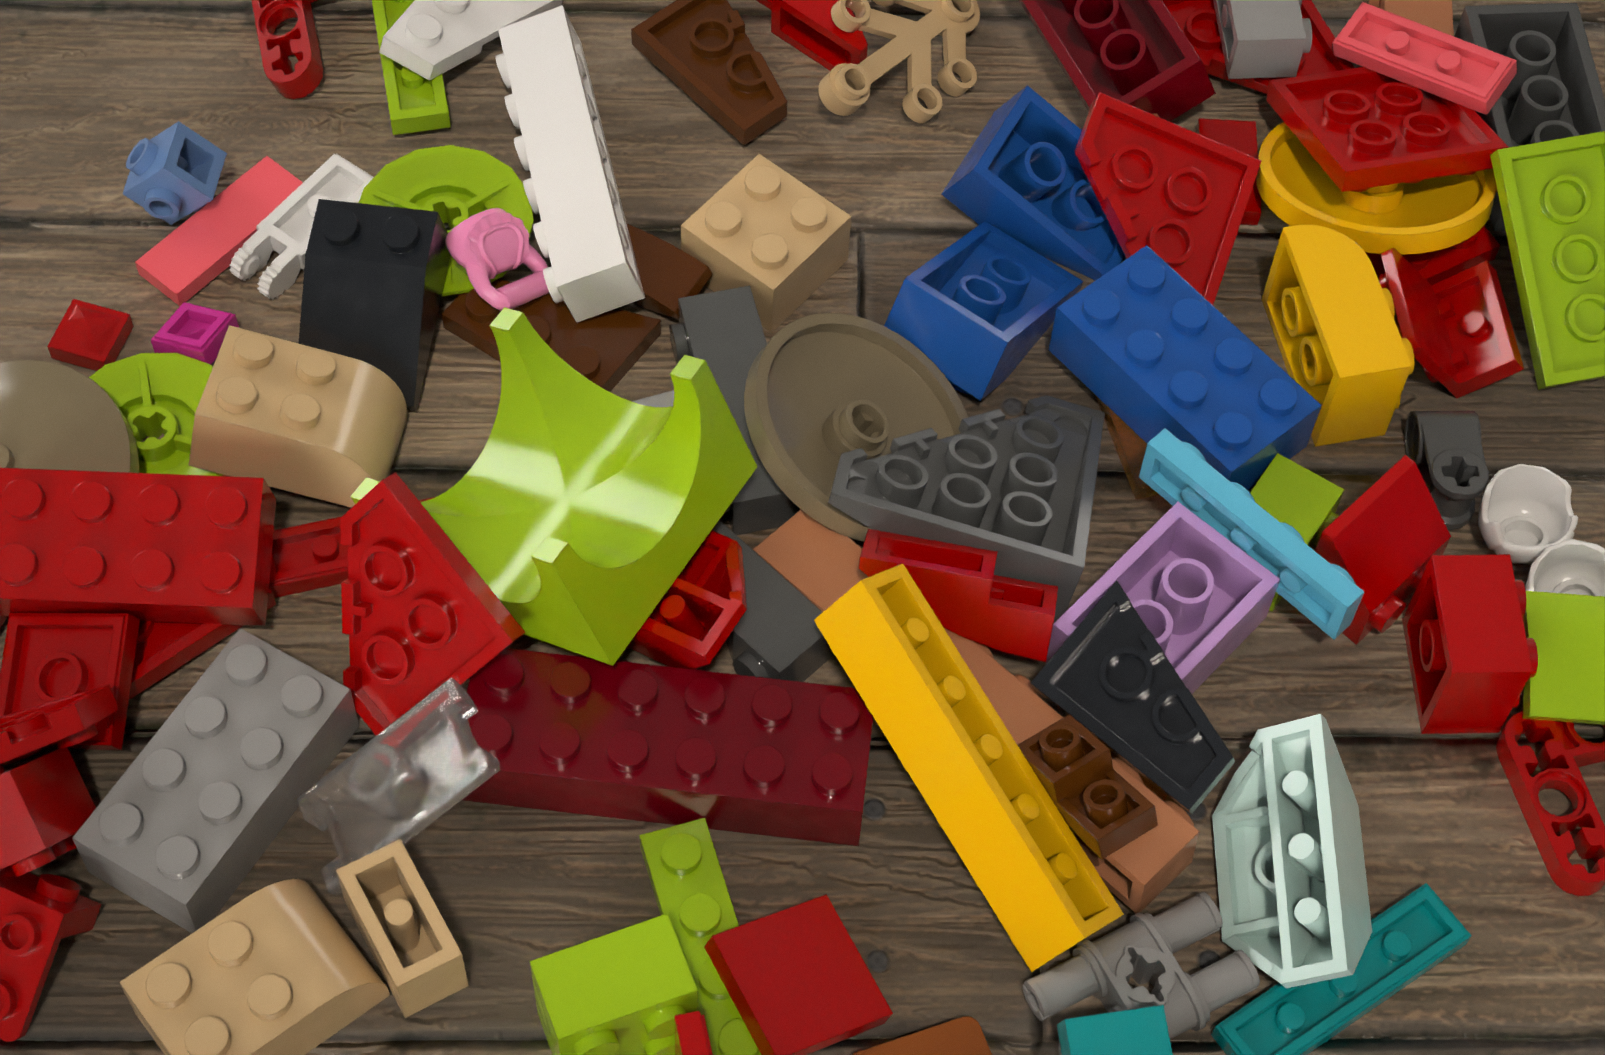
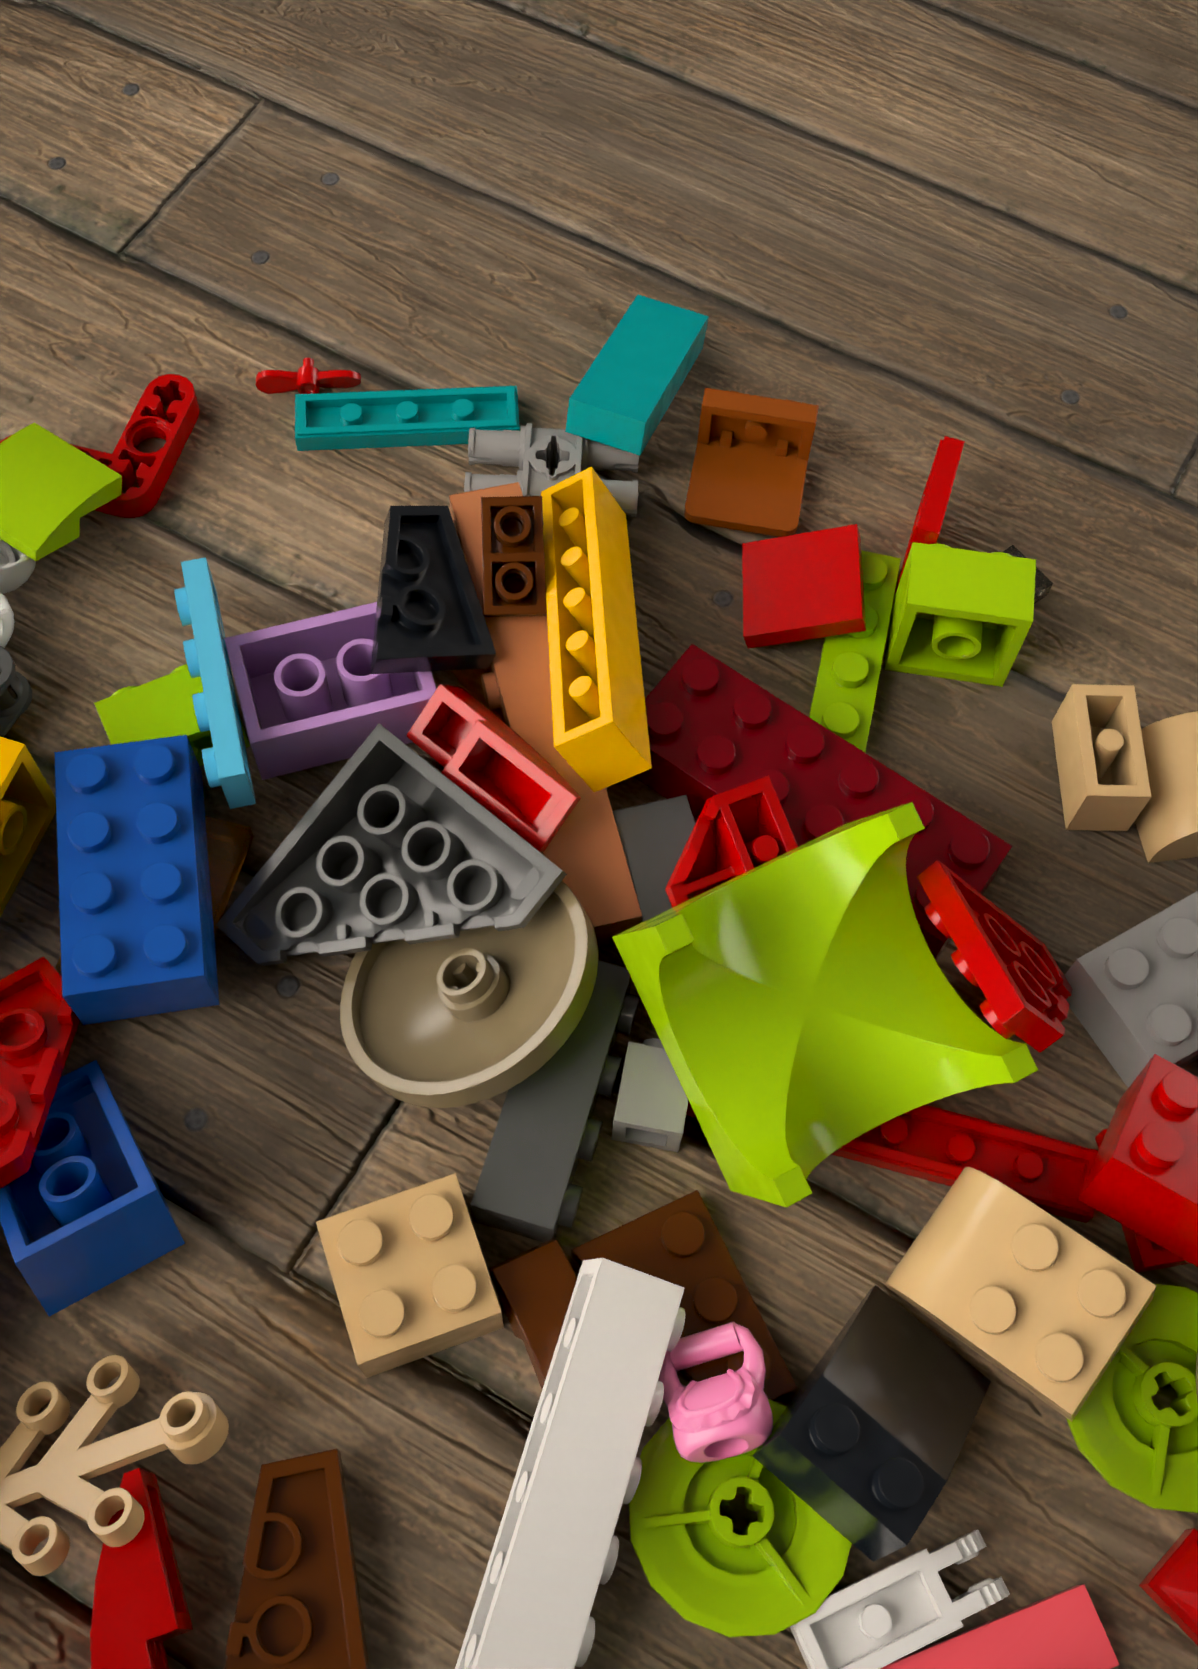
camera: 150 degrees left, 5 degrees up
dark pink tile [151,302,239,365] -> none
clear piece [297,677,500,895] -> none
blue slope [884,221,1084,401] -> none
light aqua wedge [1212,714,1372,988] -> none
red slope [1315,455,1451,645] -> none
red brick [1402,554,1538,734] -> none
none -> red piece [256,357,361,394]

